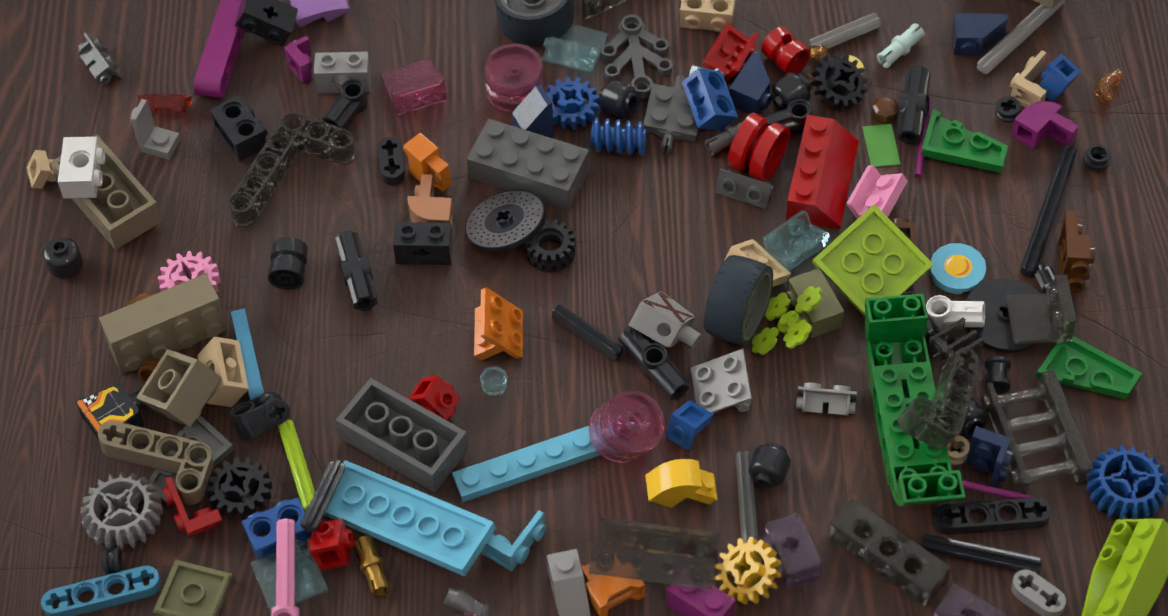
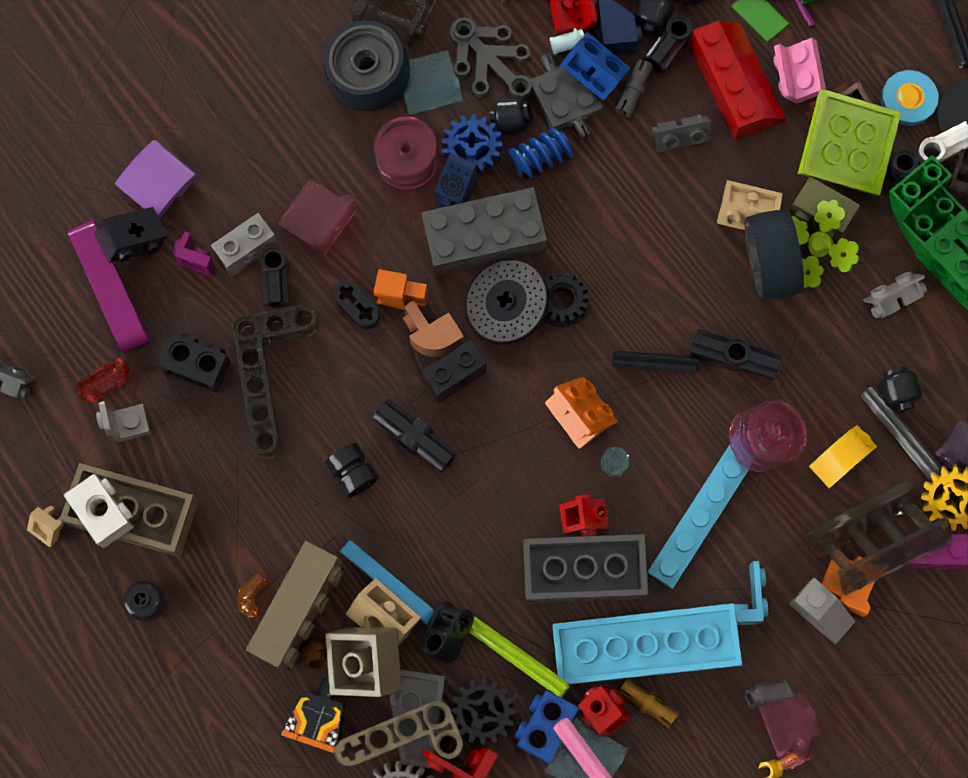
camera: 35 degrees left, 20 degrees up
bright pink gear [158,251,221,292] -> none
black axle [301,459,346,533] -> none
light grey torso [629,291,702,349] -> none
blue bracket [665,400,714,450] -> none
light grey hinge [691,349,752,413] -> none
red wheel [728,113,790,182] -> none
clear light blue bracket [762,210,831,271] -> none

